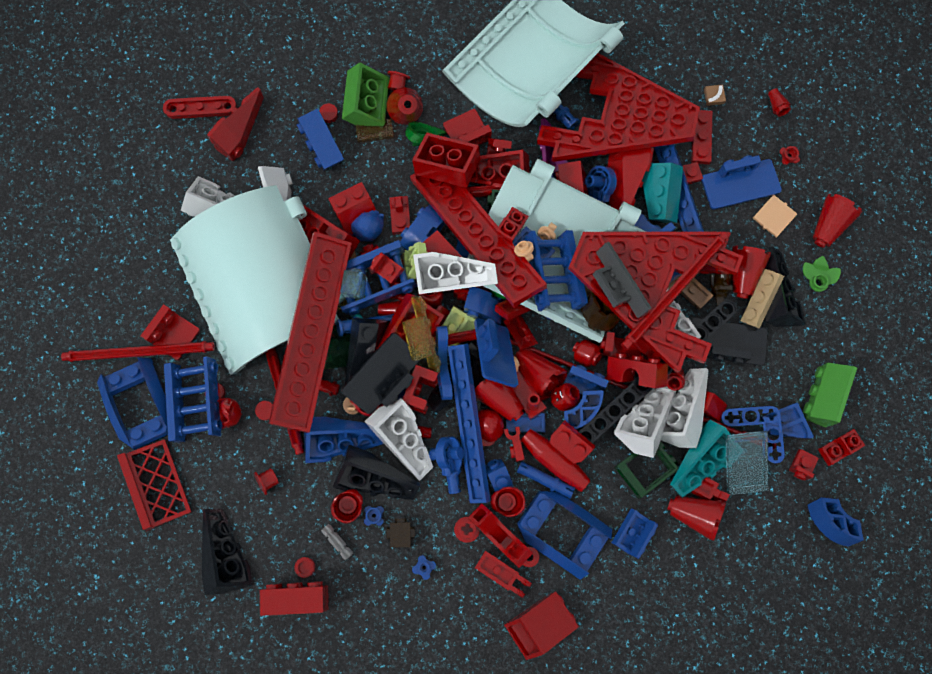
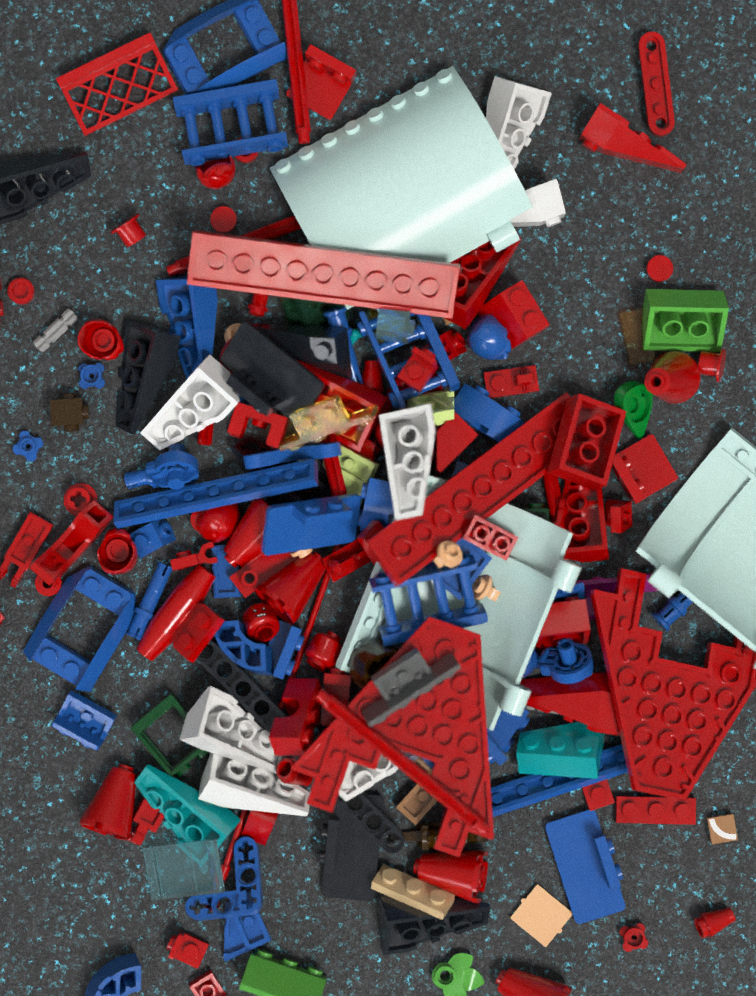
camera: 85 degrees right, 10 degrees up
blue wedge [296,108,344,171] -> none

